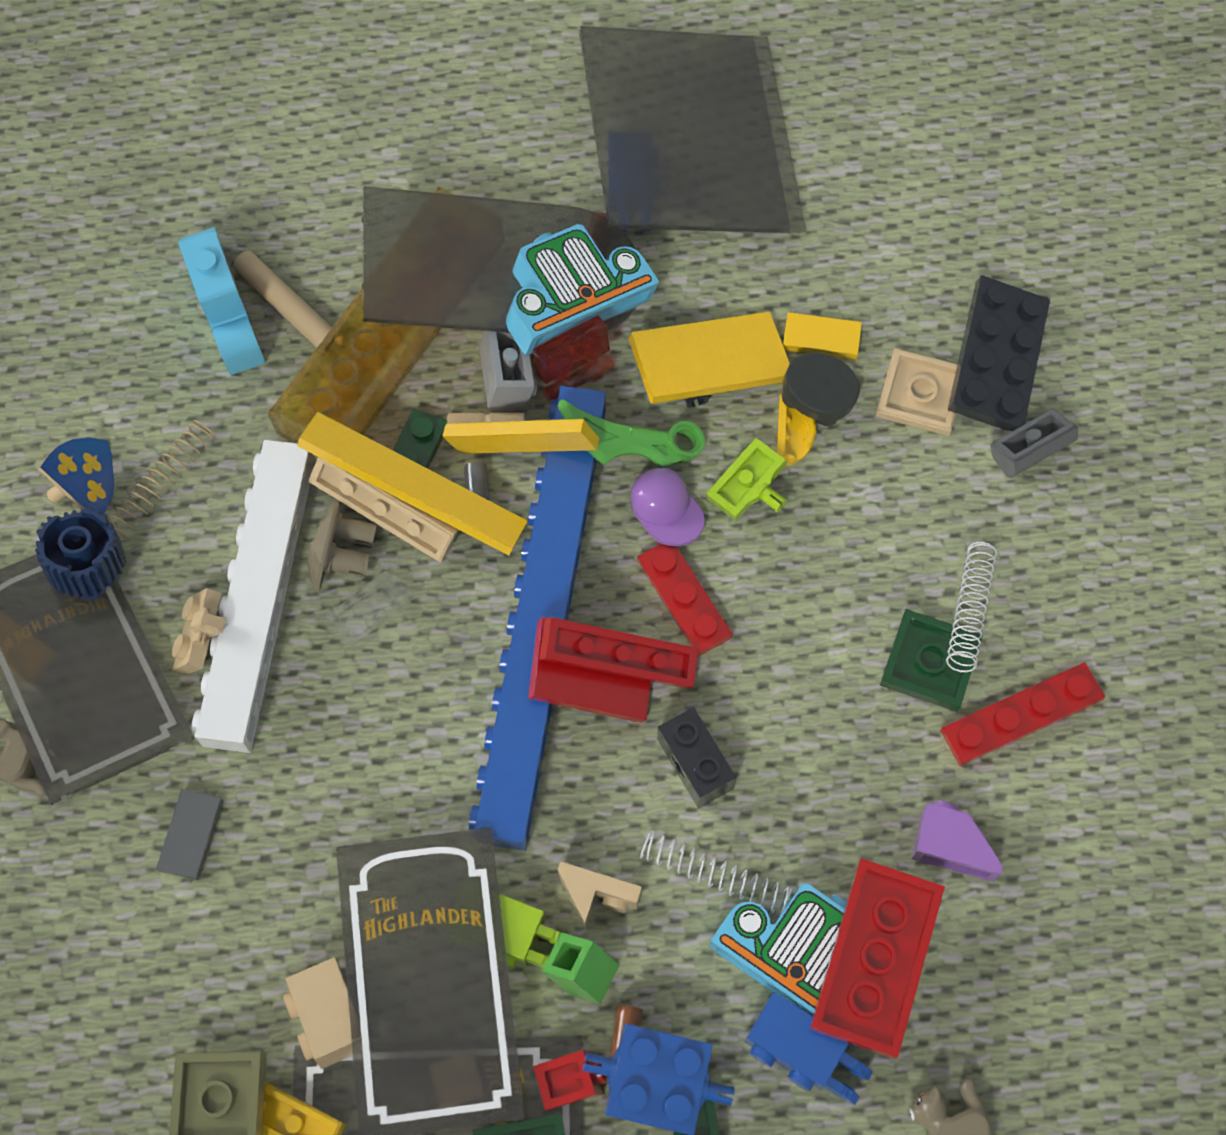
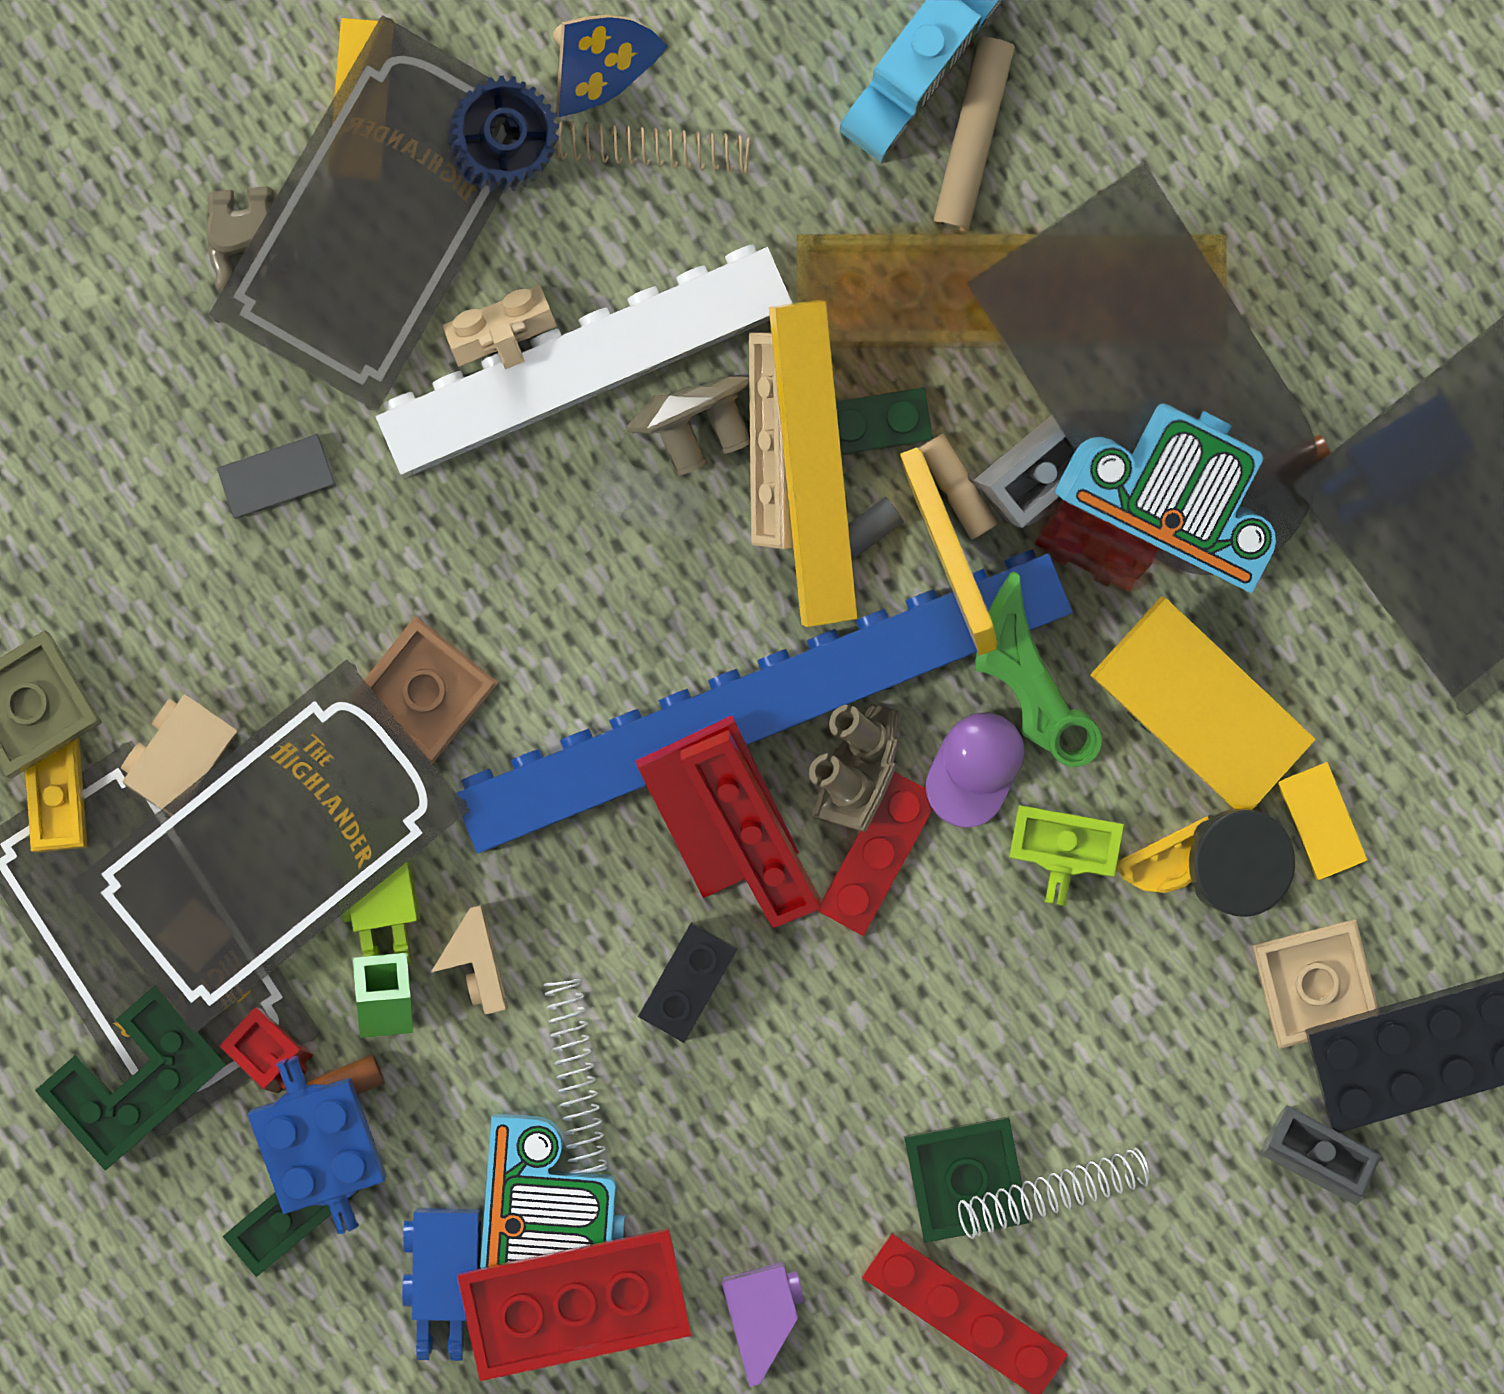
camera: 65 degrees right, 20 degrees up
none -> medium nougat tile [349,616,499,765]
none -> dark tan connector [809,703,900,832]

